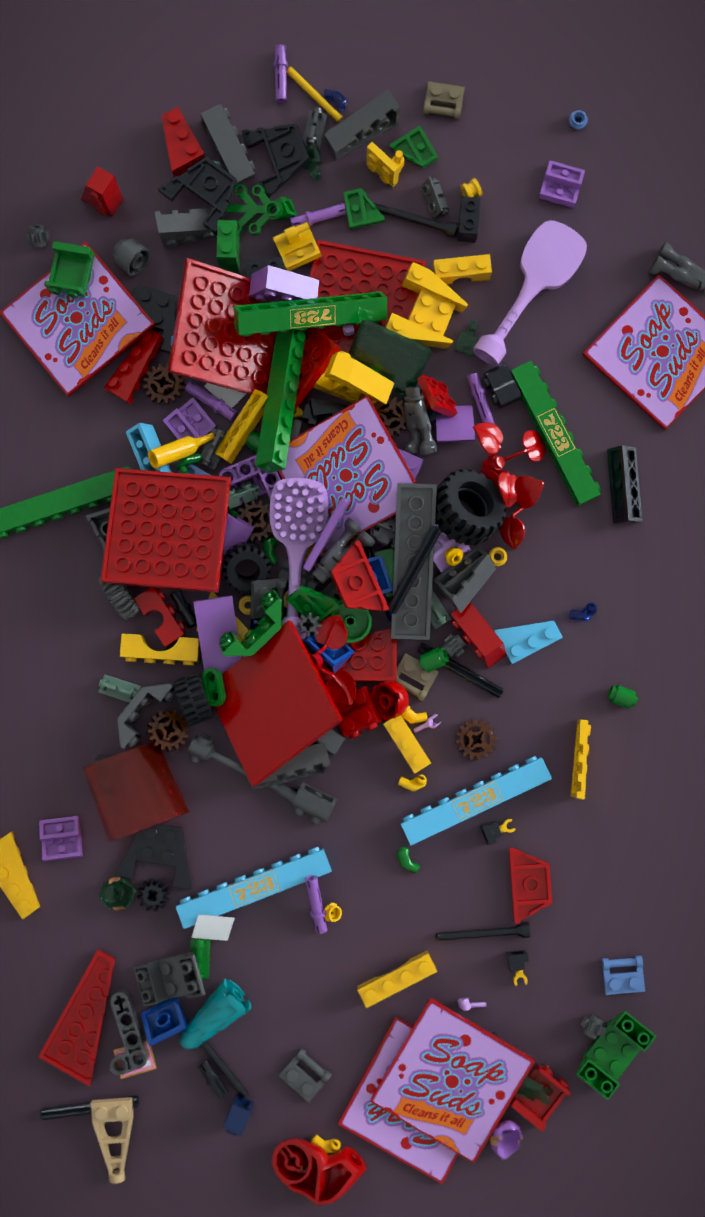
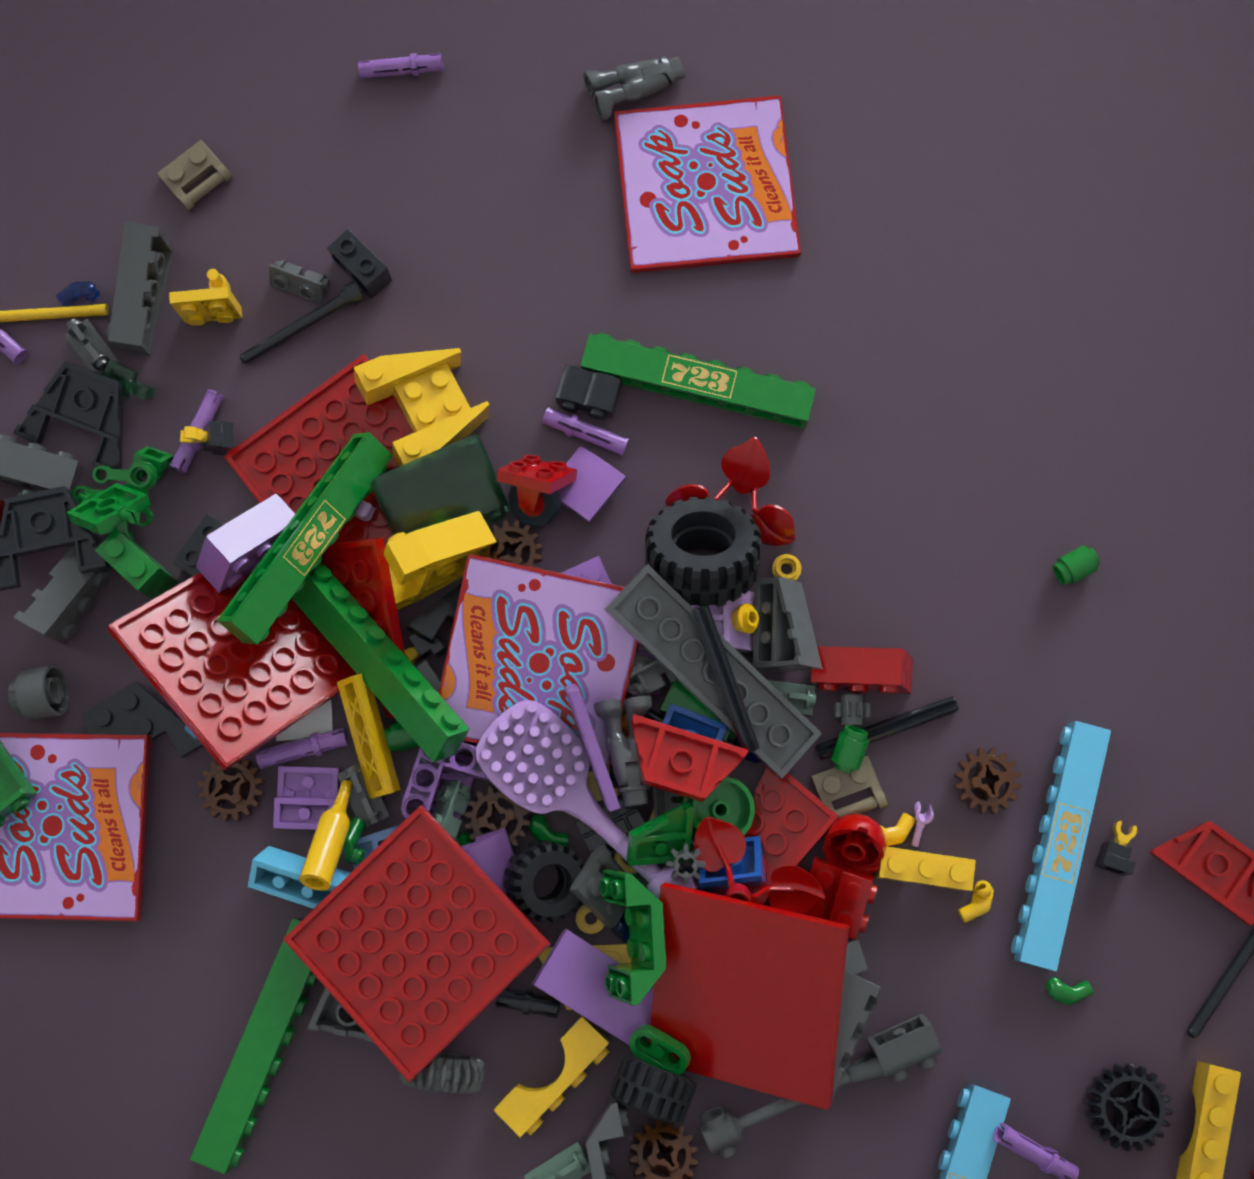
camera: 45 degrees left, 5 degrees down
red wing [103,330,164,405] -> none
red arch [134,587,187,648] -> none
yellow plate [273,222,322,271] -> none
yellow plate [324,903,342,922] -> none
green wing [343,188,385,230] -> none
green wing [389,126,439,169] -> none
dark grey piece [404,387,437,454] -> none
yellow arch [432,254,492,285] -> none
clear green plate [455,320,479,356] -> none
yellow wheel [460,178,482,197] -> none
red plant [472,422,546,508] -> none
lavender piece [473,221,587,366] -> none
medium azure wing [494,621,563,664] -> none
medium lavender slope [539,161,585,208] -> none
medium blue plate [569,110,588,130] -> none
clear blue arm [569,602,597,621] -> none
yellow wing [570,720,591,799] -> none
black fence [607,445,642,524] -> none
none -> green plate [66,483,151,535]
none -> black piece [180,421,233,455]
none -> medium lavender pin [358,53,444,79]
none -> black gear [1084,1063,1173,1152]

